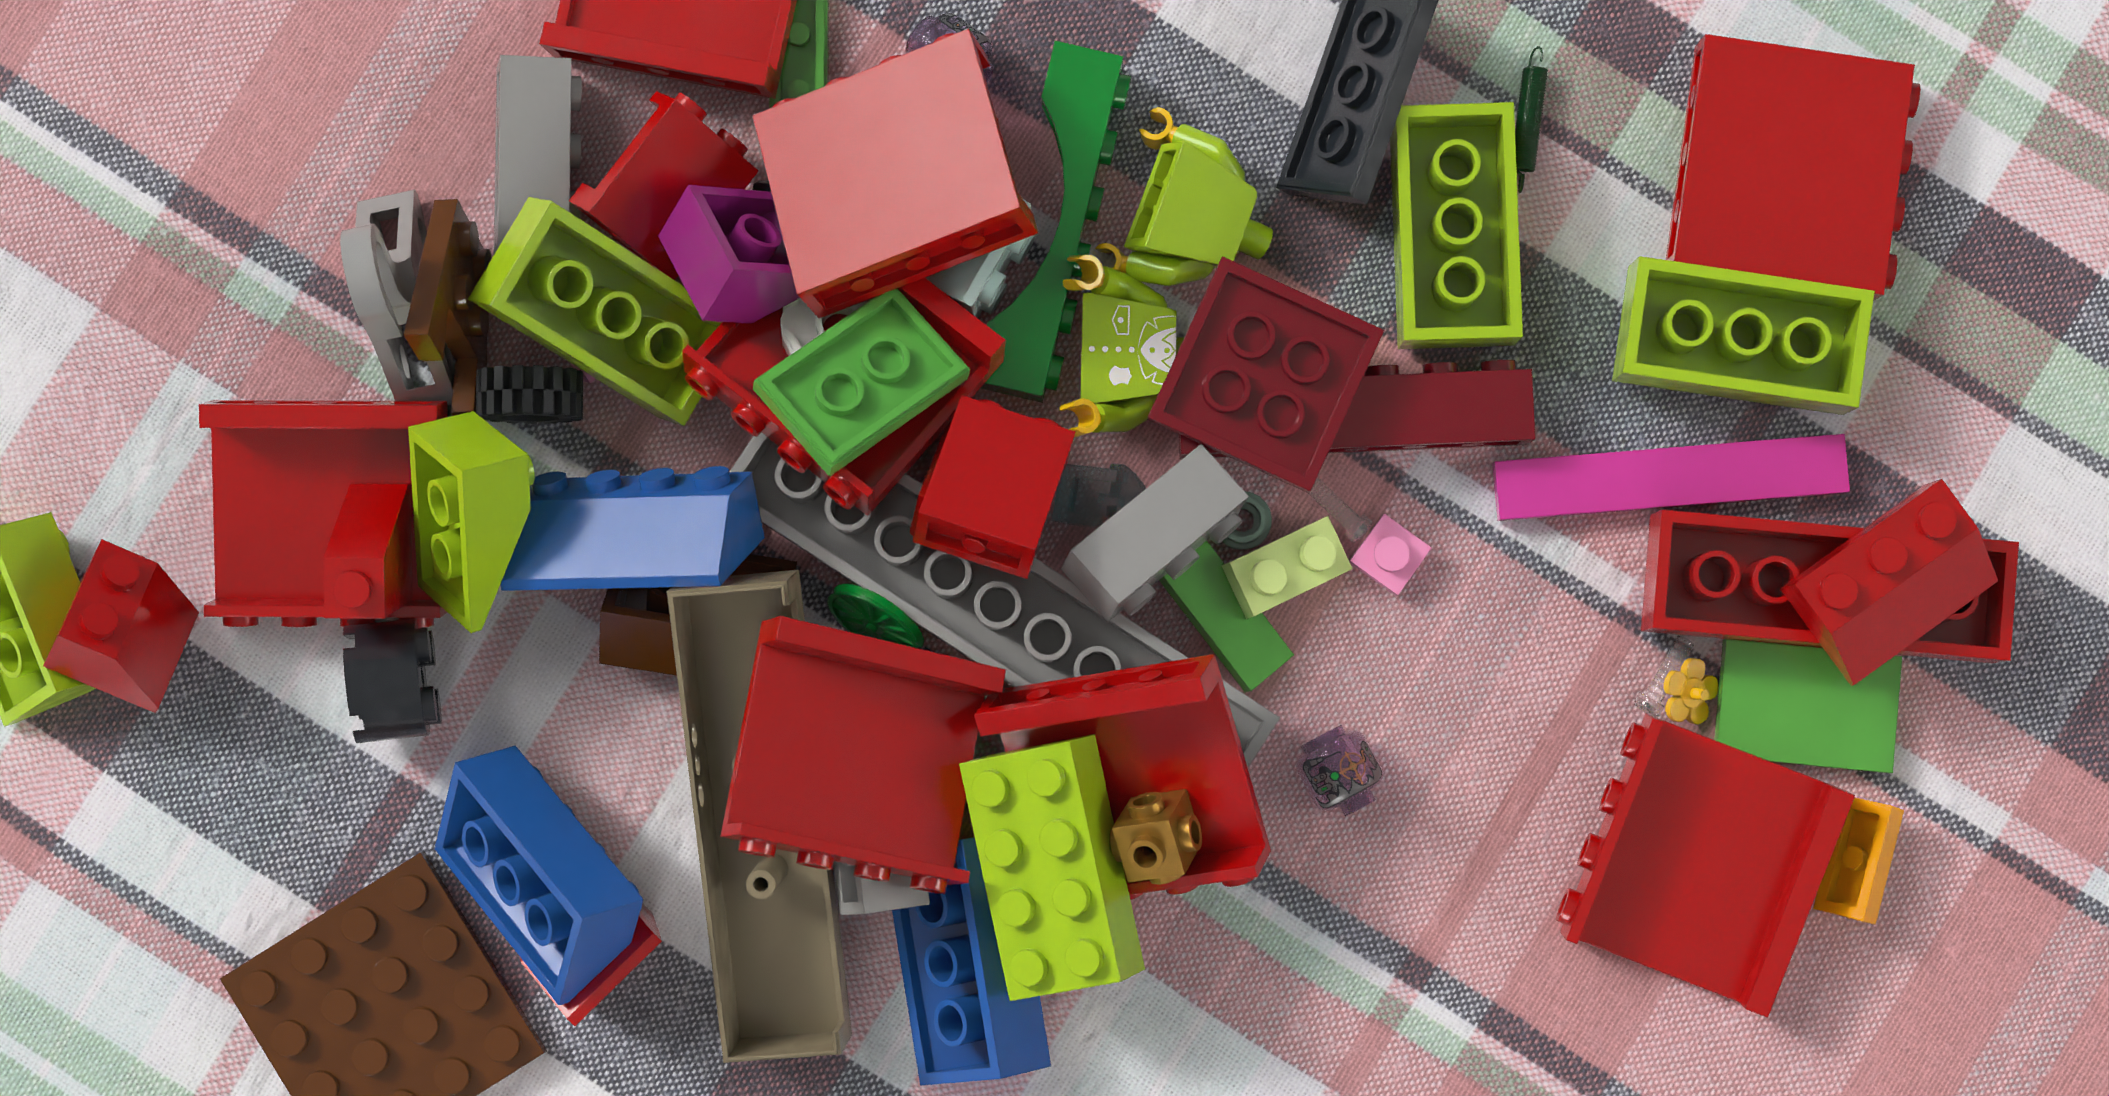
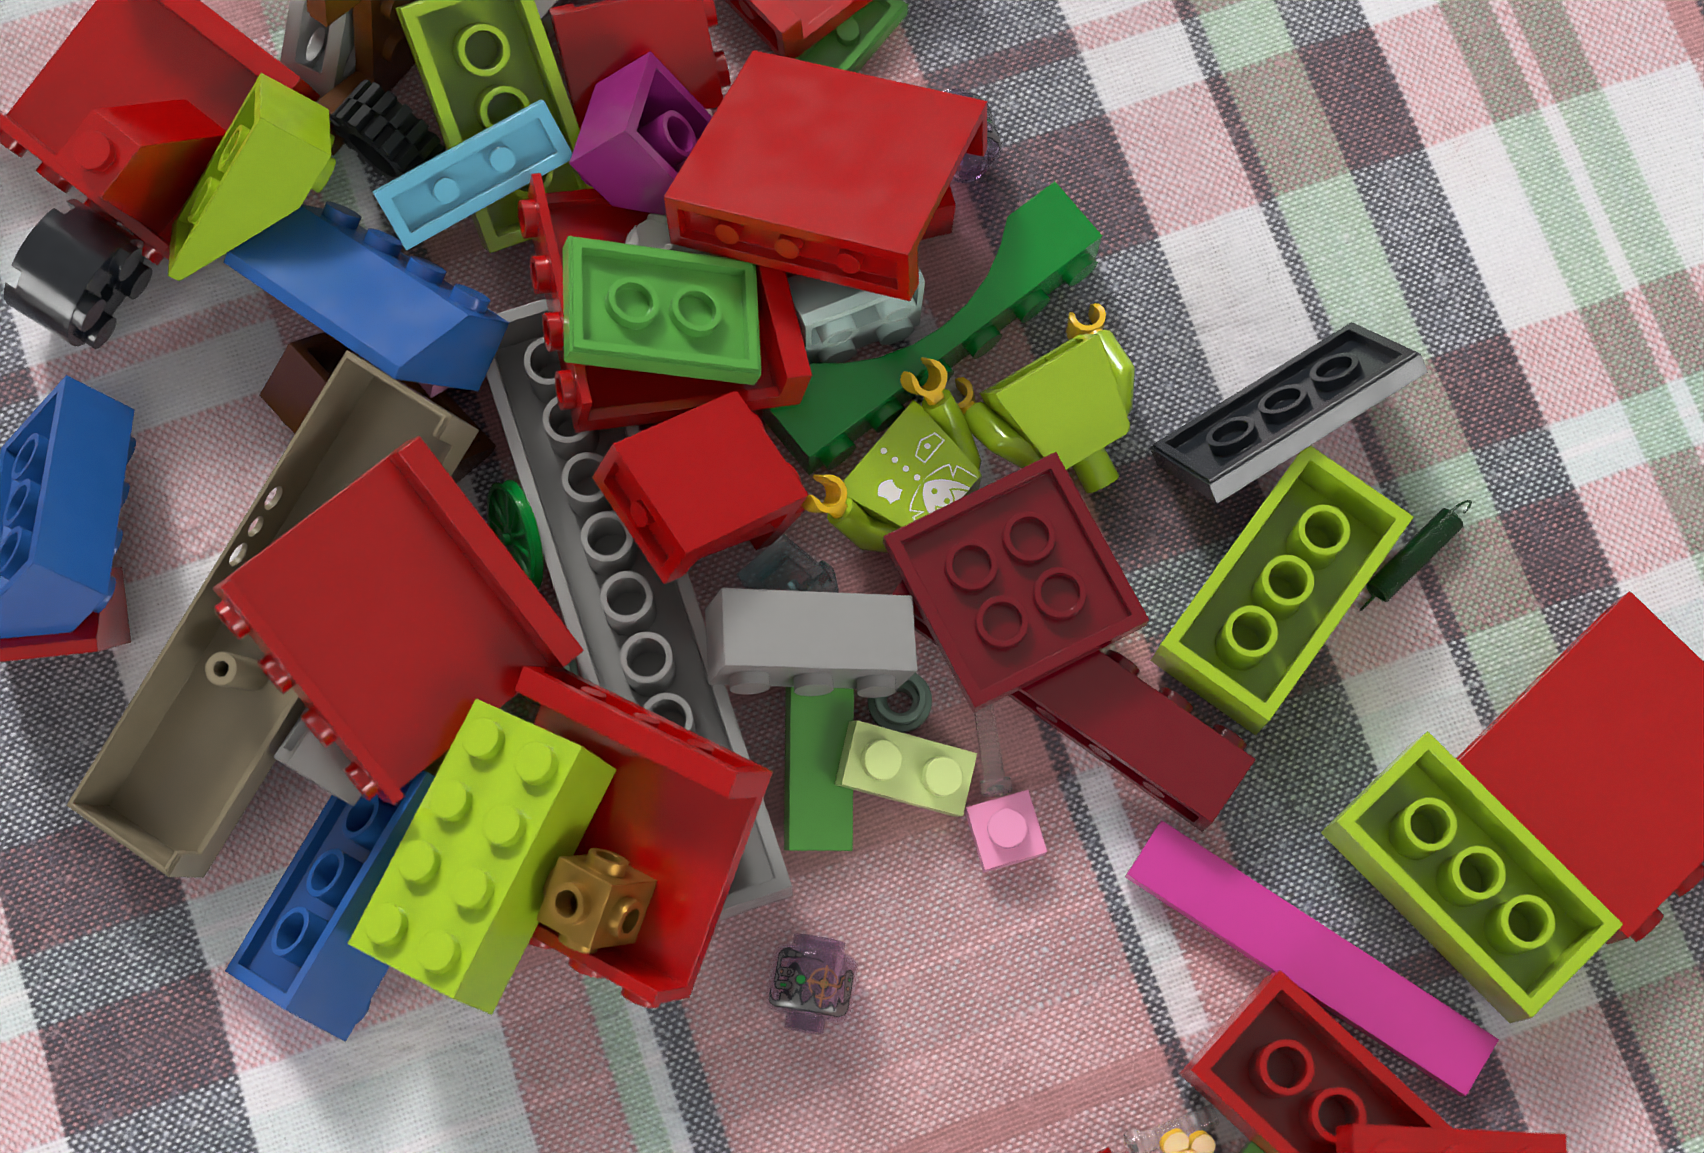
camera: 30 degrees right, 10 degrees down
none -> medium azure plate [372,99,572,251]

